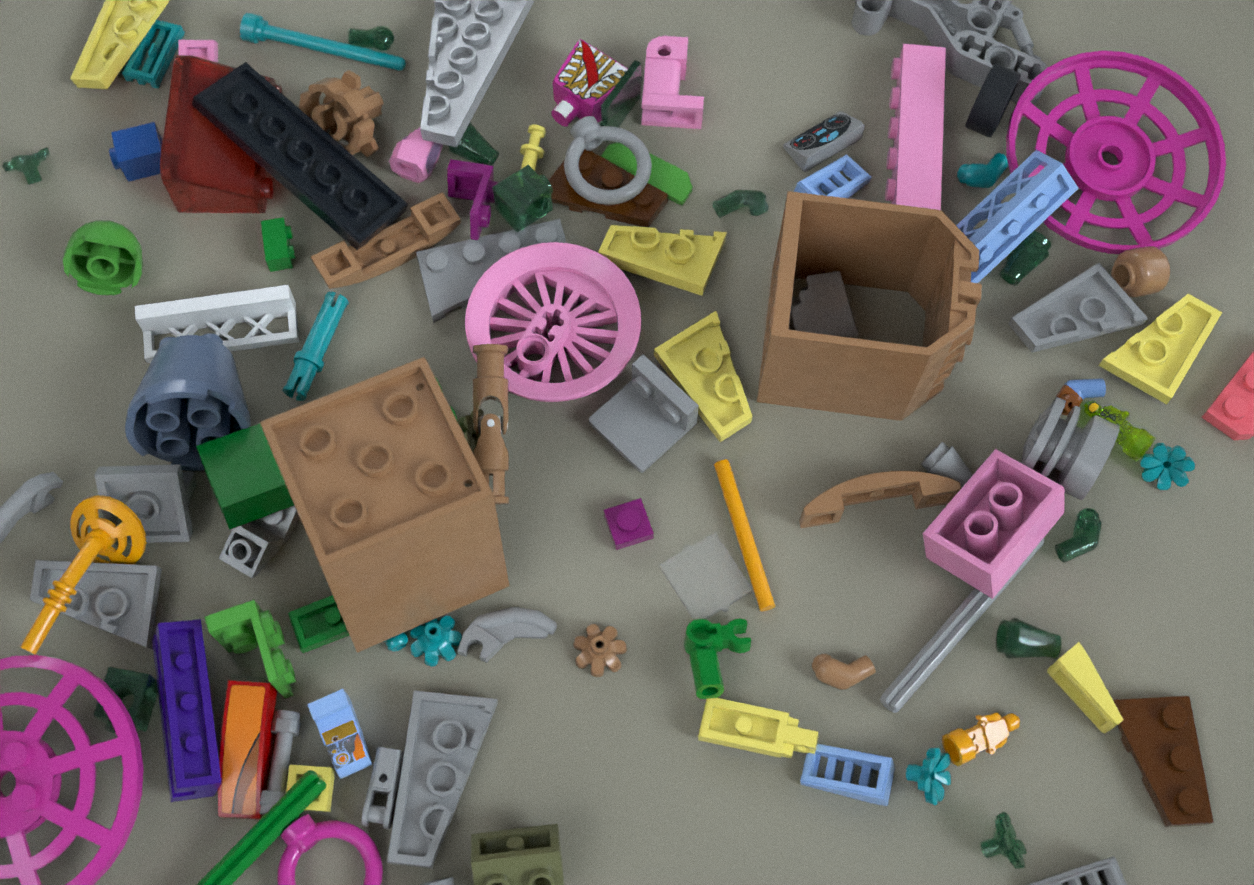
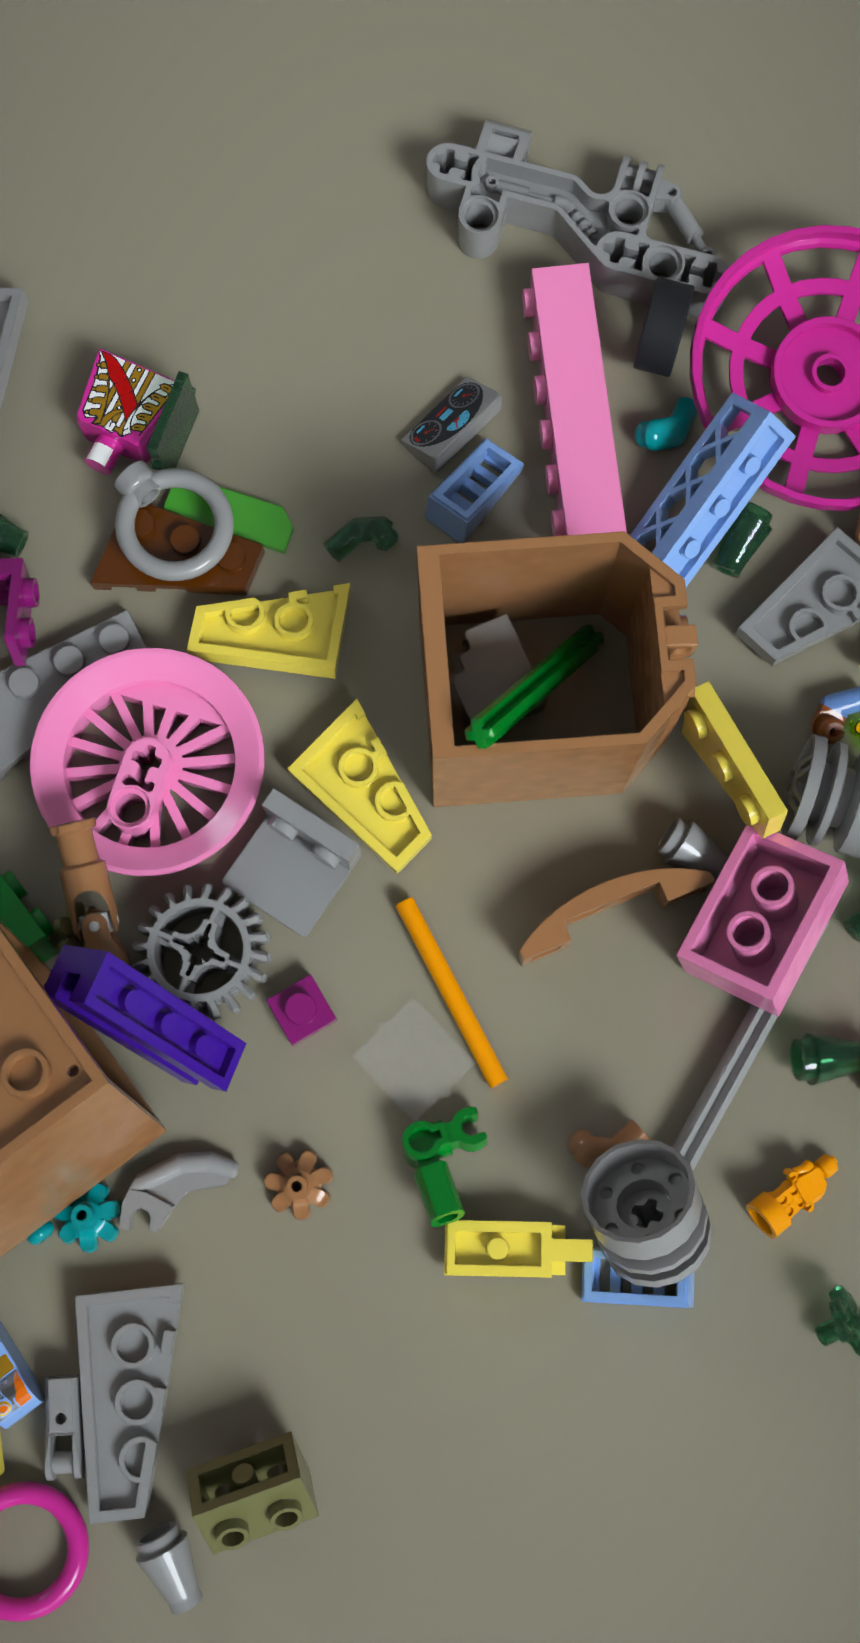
camera: 10 degrees left, 10 degrees up
clear green brick [492,165,553,233] -> none
light yellow piece [516,124,546,207] -> none
bright pink piece [641,36,704,129] -> none
teal plant [906,748,951,805] -> none
none -> dark purple brick [43,945,247,1092]
none -> light grey gear [132,883,272,1022]
none -> green axle [465,625,604,749]
none -> light grey wheel [580,1139,713,1288]
none -> light yellow wing [682,681,788,839]

